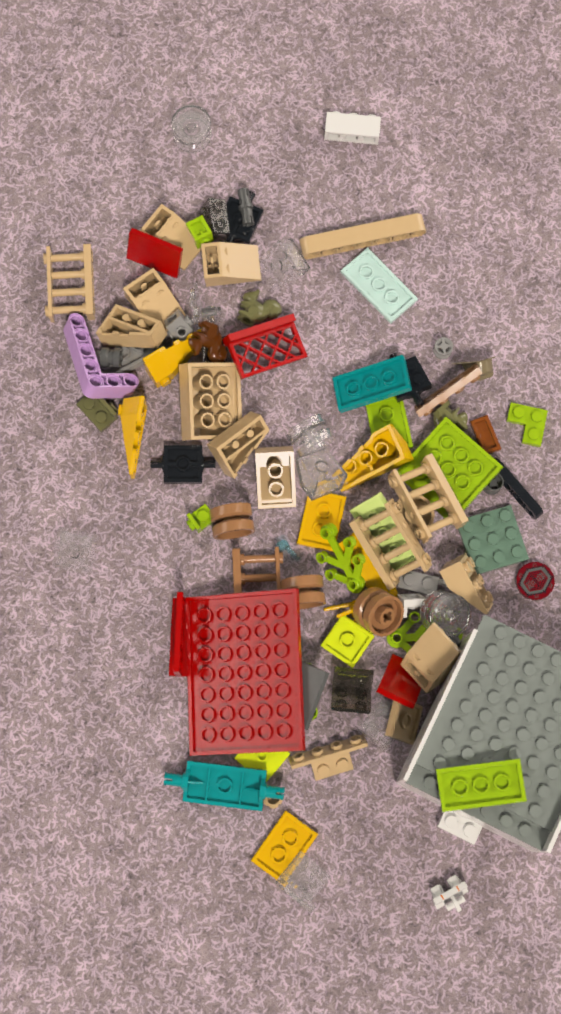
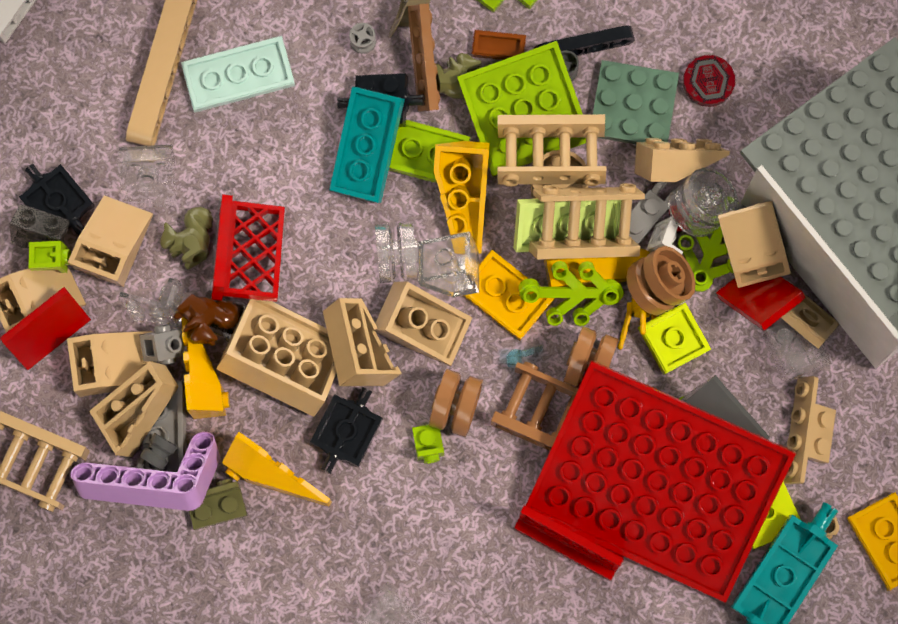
camera: 60 degrees left, 0 degrees up
dark grey pin [237,188,255,227] -> none
clear smoke bracket [331,666,374,714] -> none

